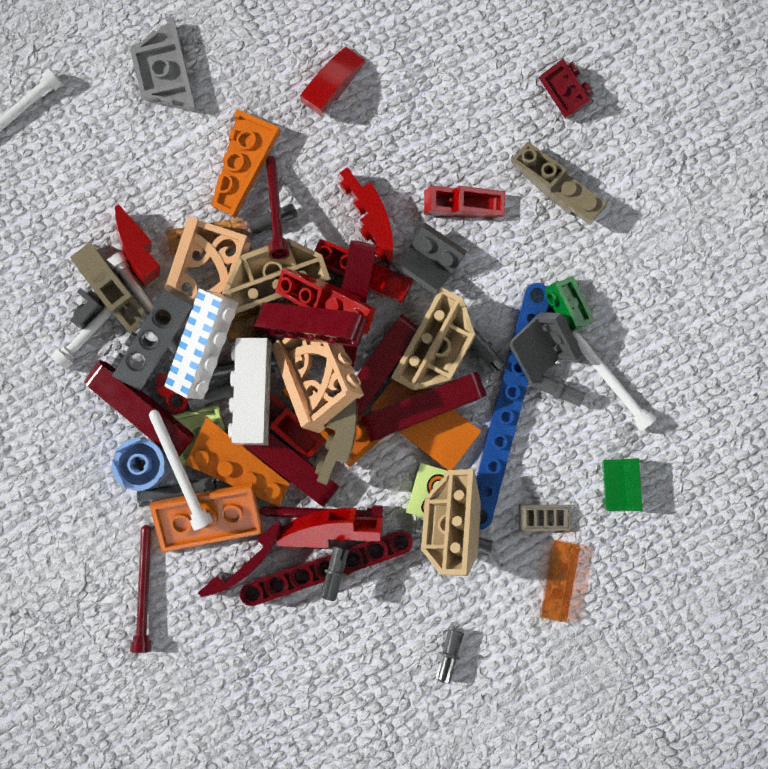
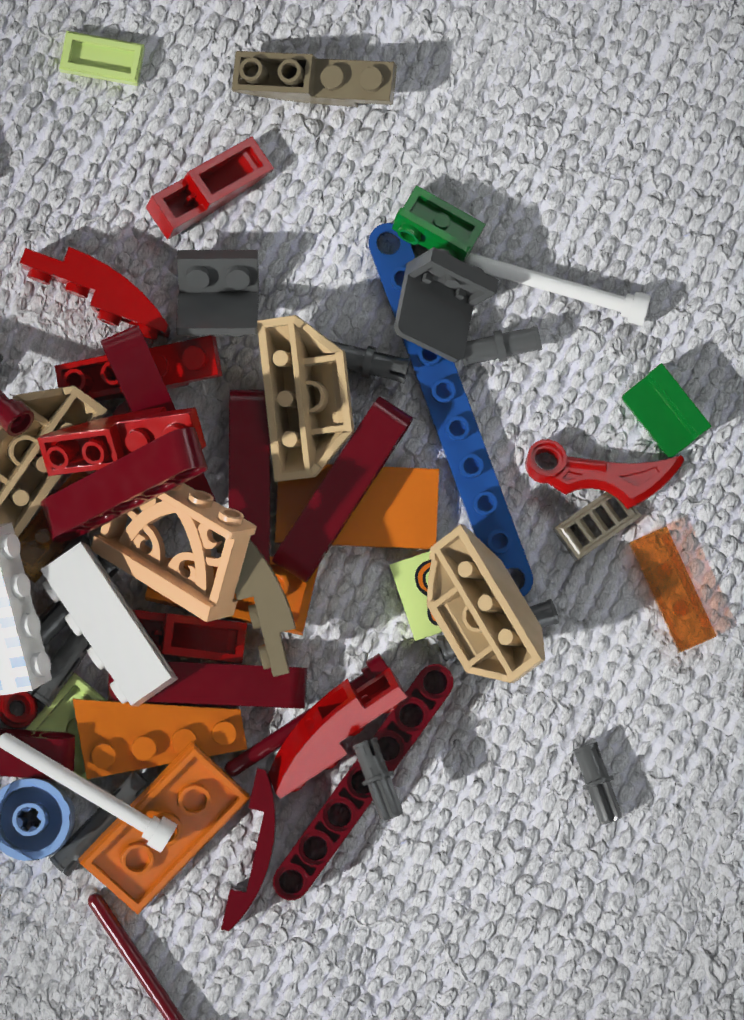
camera: 35 degrees left, 0 degrees up
none -> yellowish green tile [59,31,145,86]
none -> red piece [525,439,684,509]

